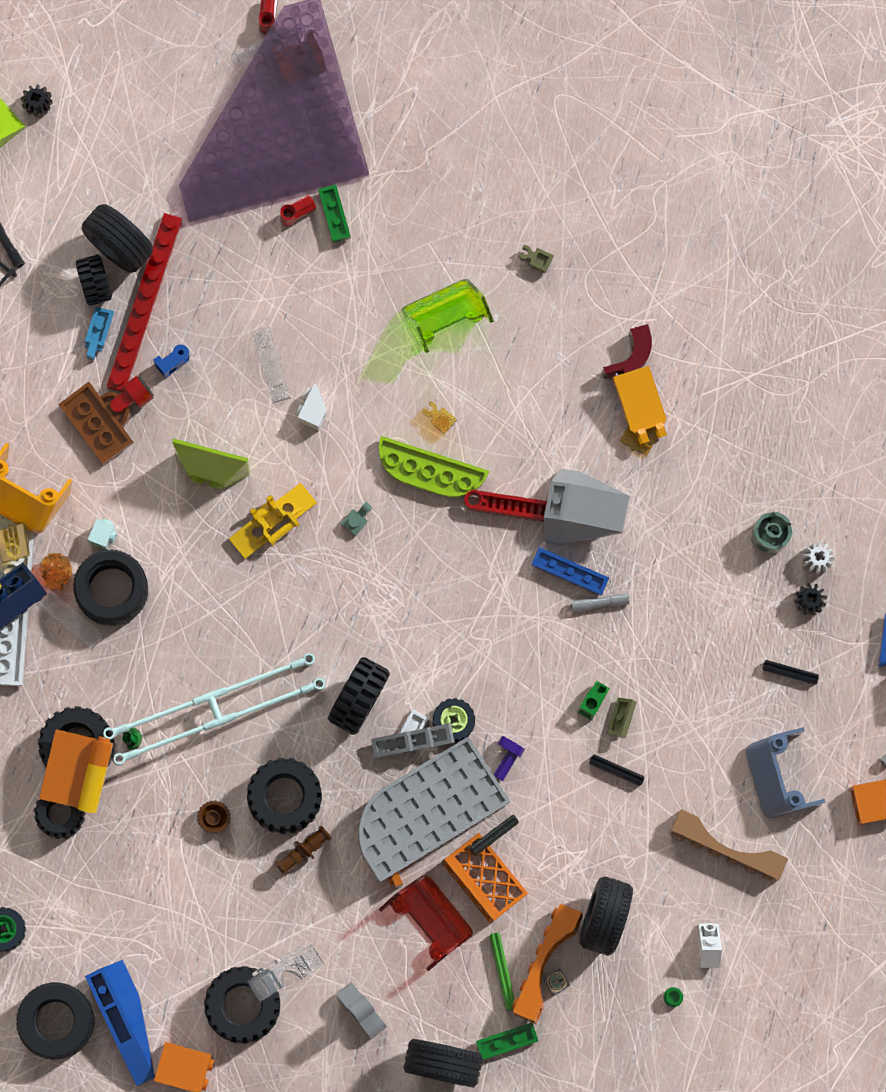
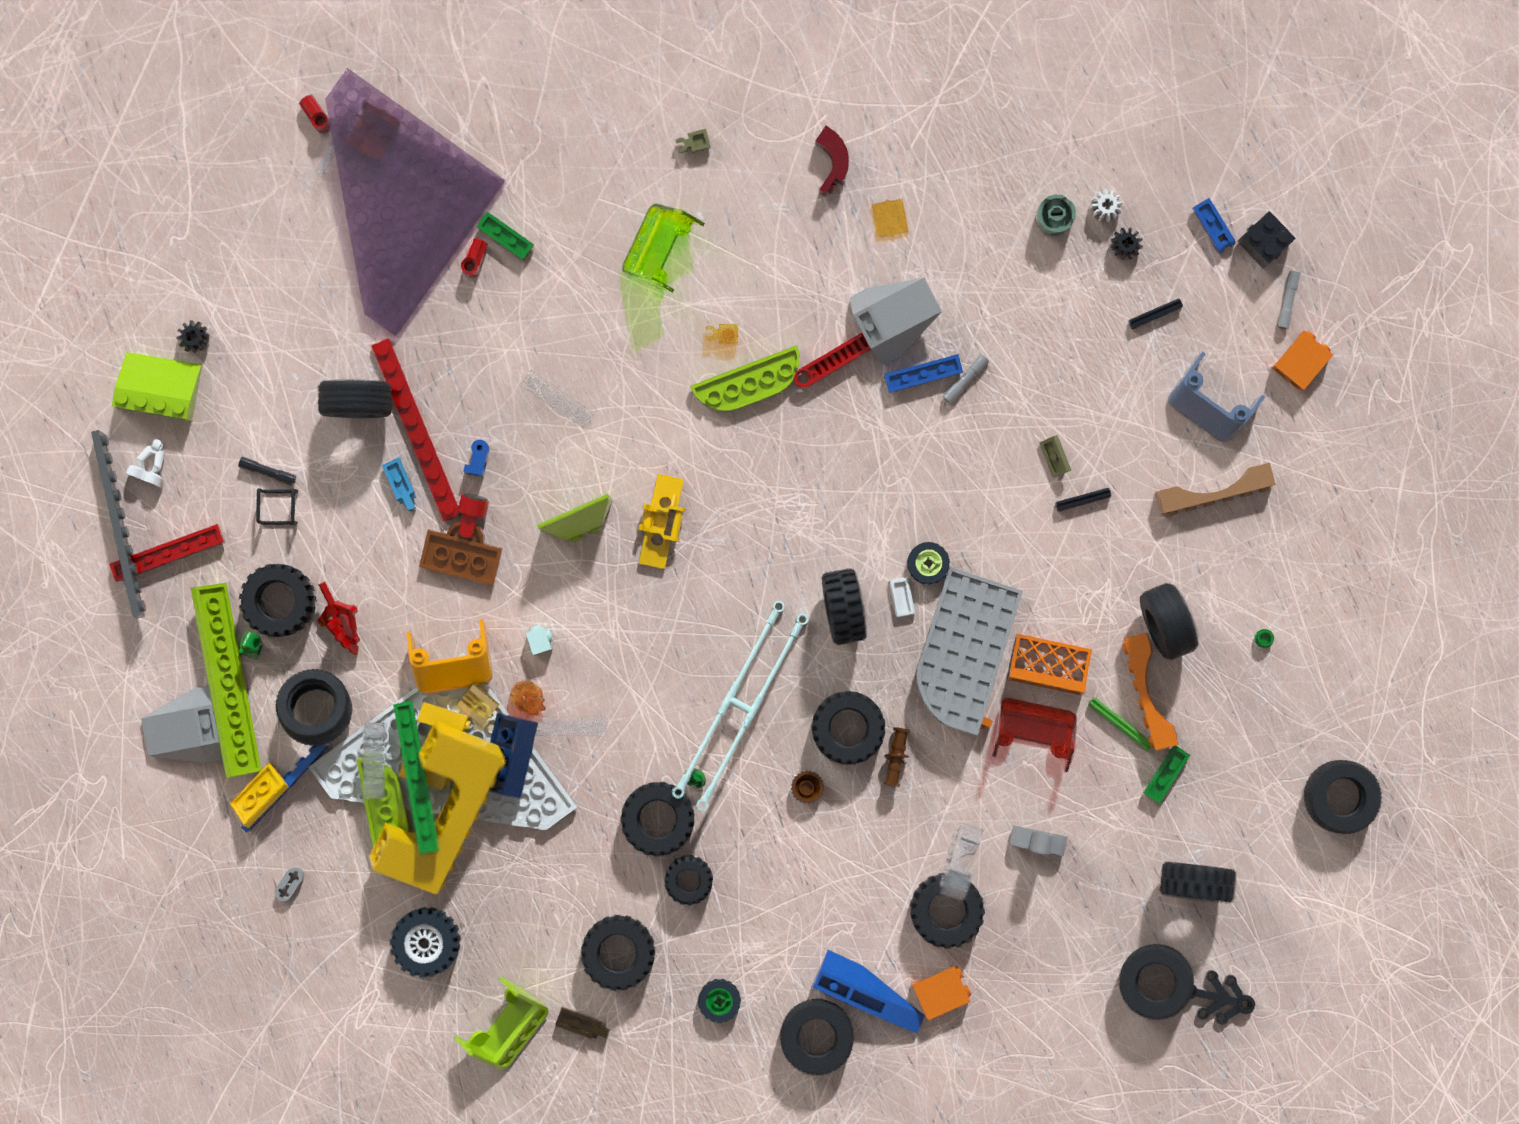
camera: 25 degrees left, 10 degrees up
orange door [39,729,113,813] -> none
black tyre [73,549,148,626] -> none
black tyre [76,254,112,306] -> none
white slope [296,384,327,431] -> none
sand green plate [341,502,372,536] -> none
light grey slope [371,723,455,758] -> none
black tyre [403,1039,483,1088] -> none
pearl dark grey axle [469,815,519,856] -> none
dark purple piece [494,736,525,781] -> none
tile [543,969,570,996] -> none
green leg [577,681,610,721] -> none
light orange tile [612,366,667,444] -> none
white slope [698,923,722,968] -> none

